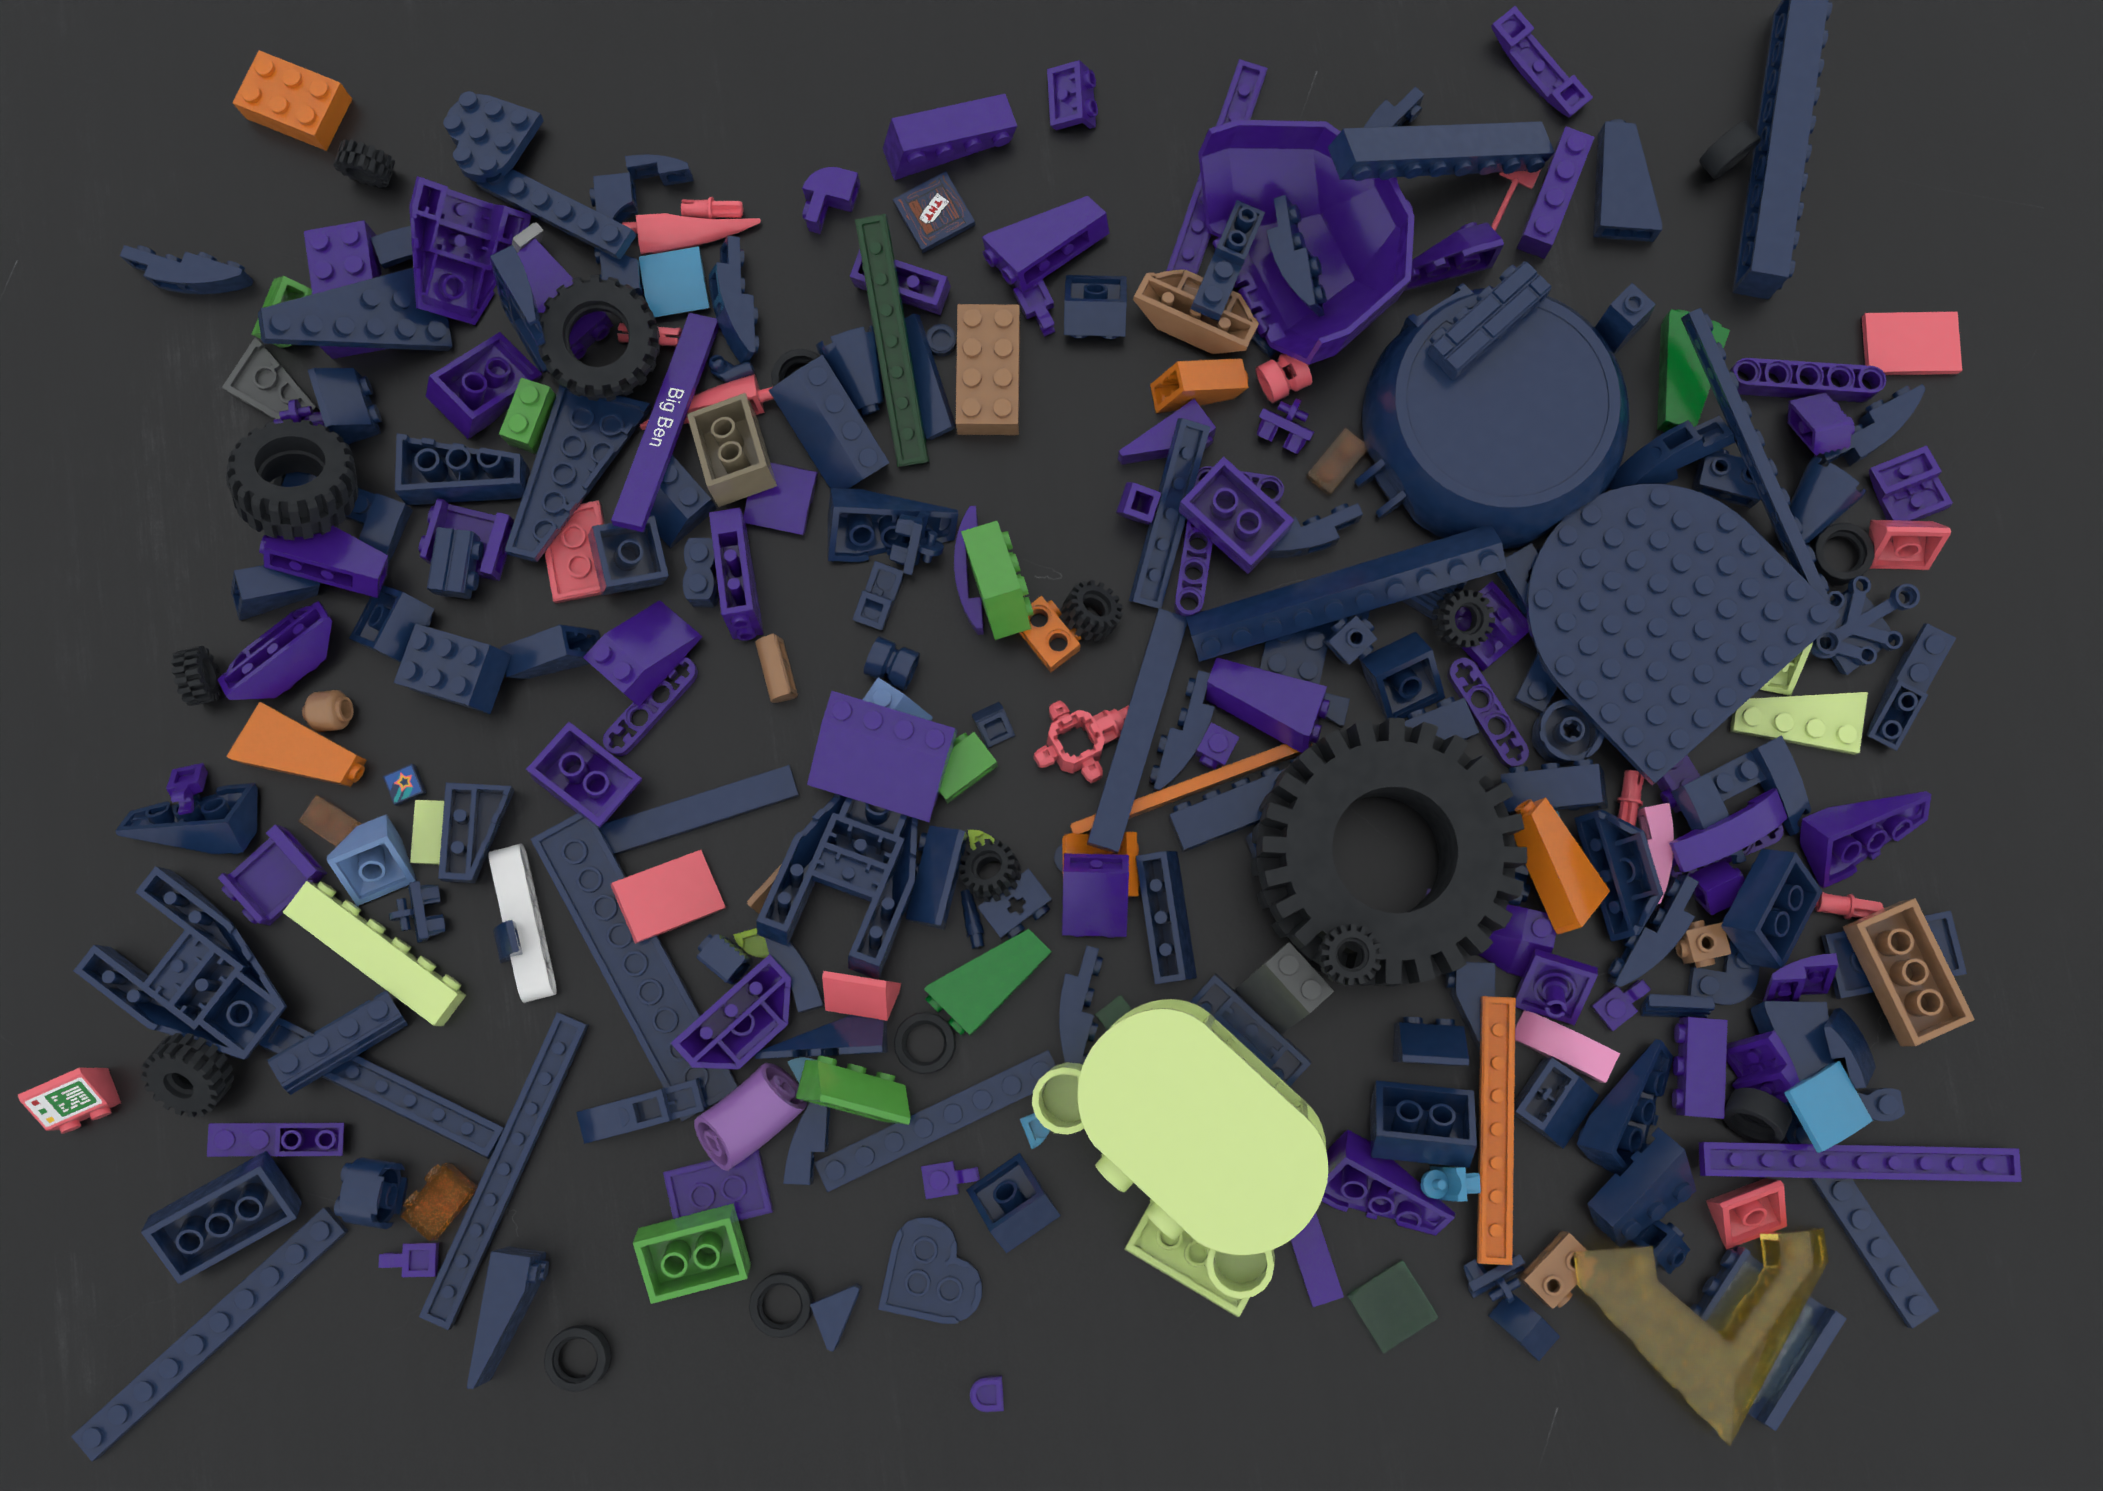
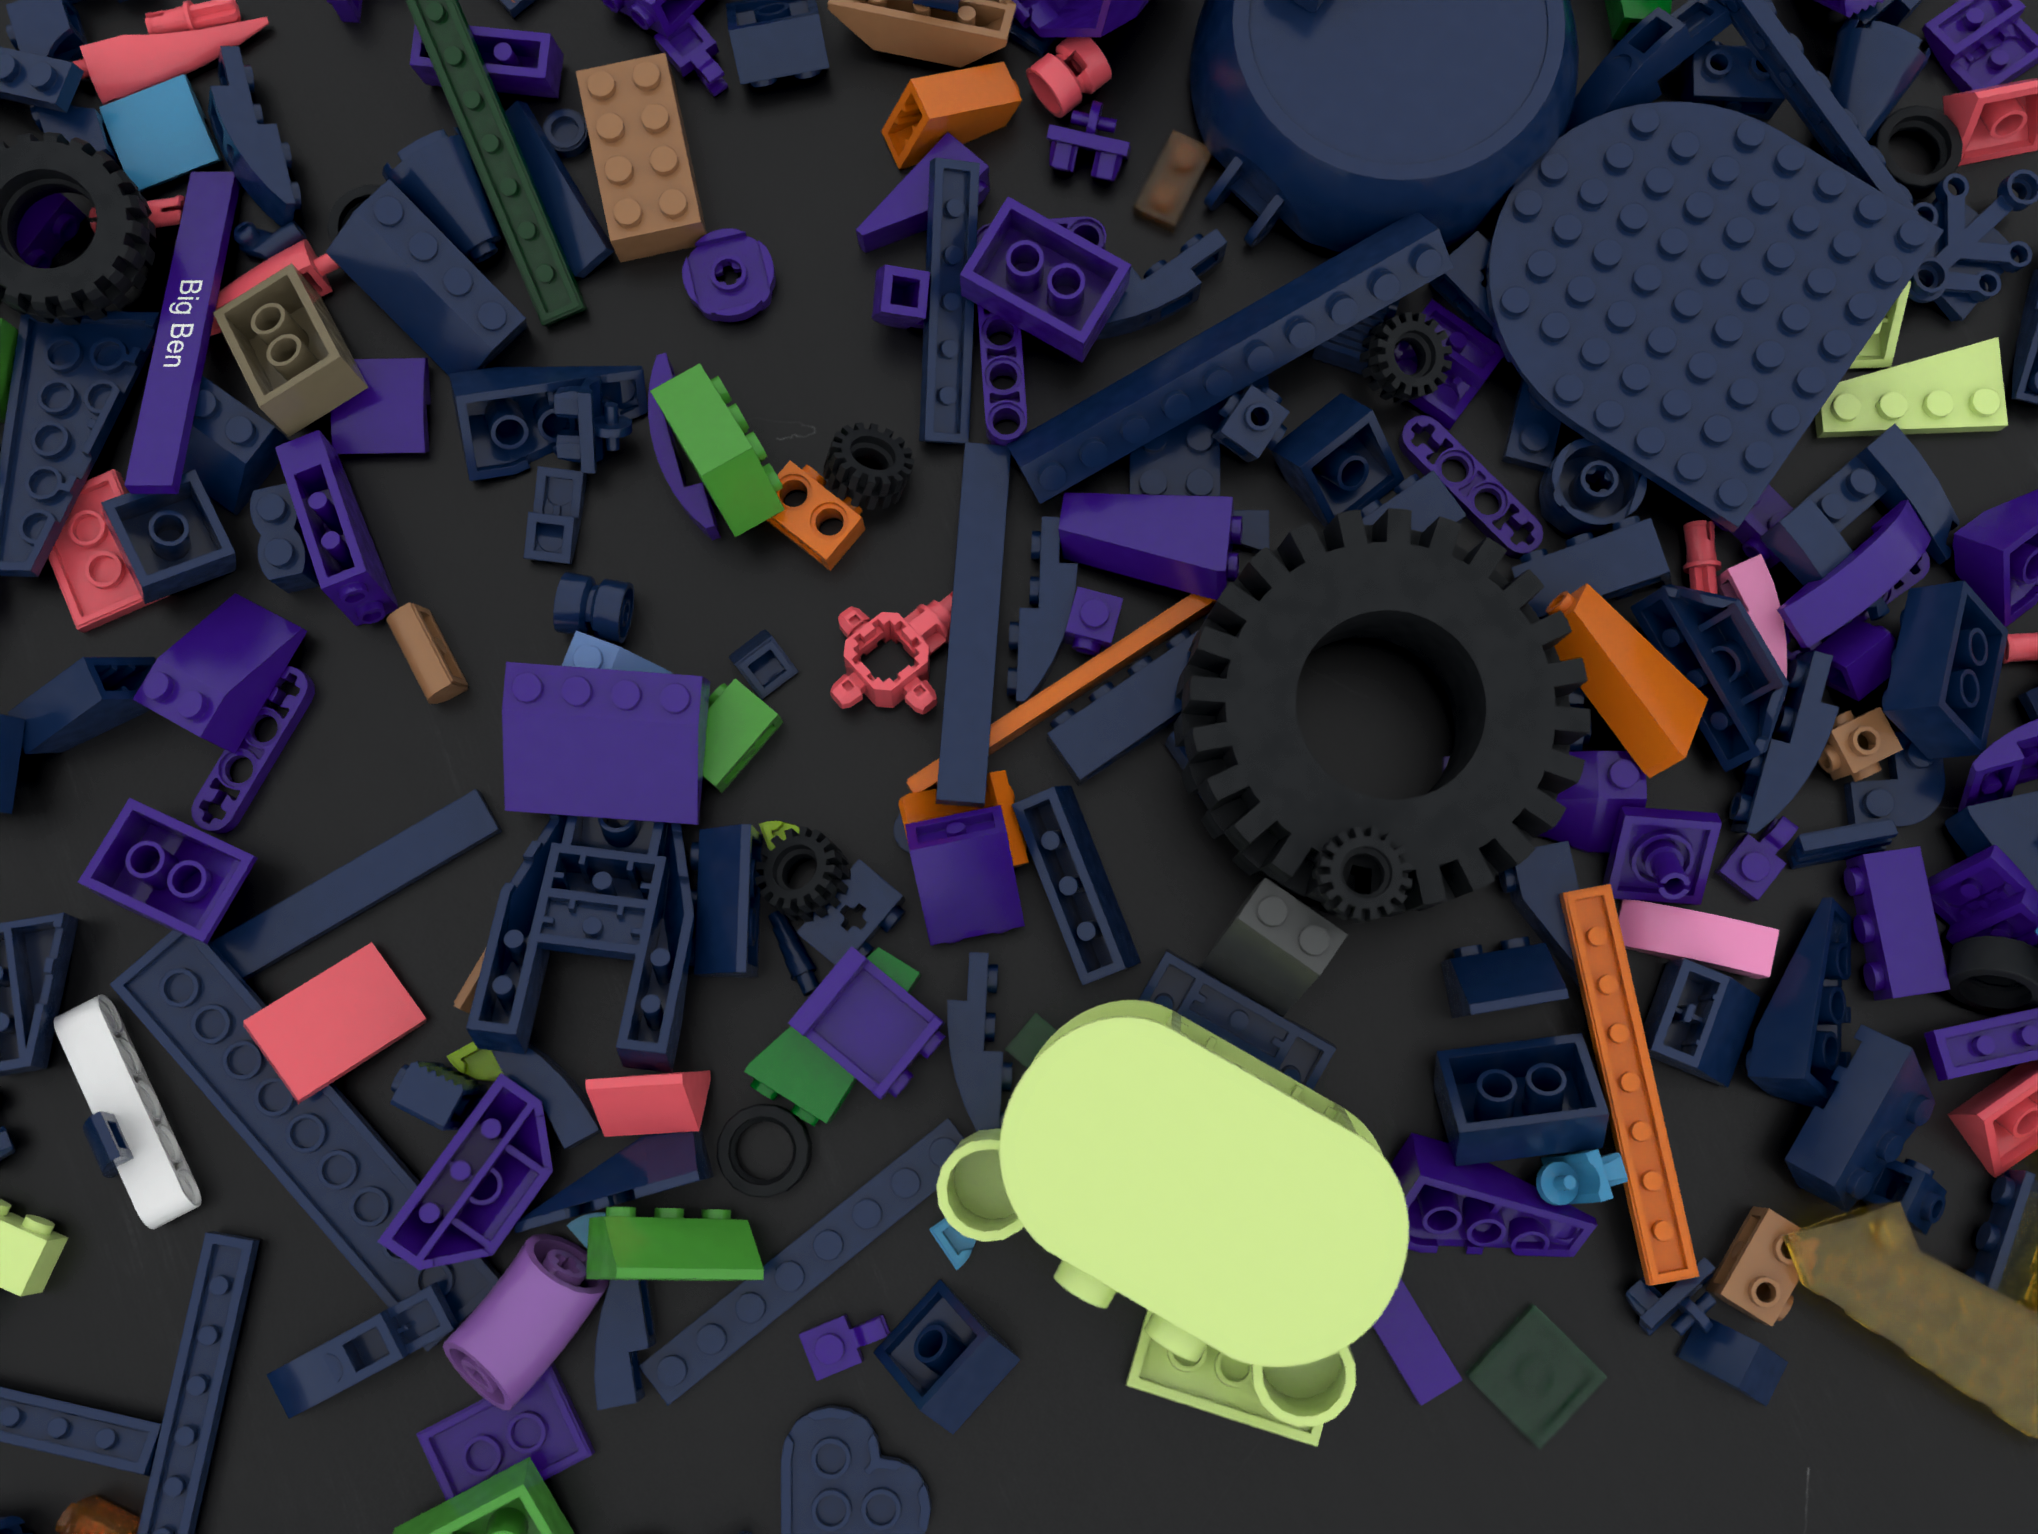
camera: 15 degrees left, 0 degrees up
none -> dark purple plate [682,228,776,322]
none -> dark purple panel [788,946,946,1100]

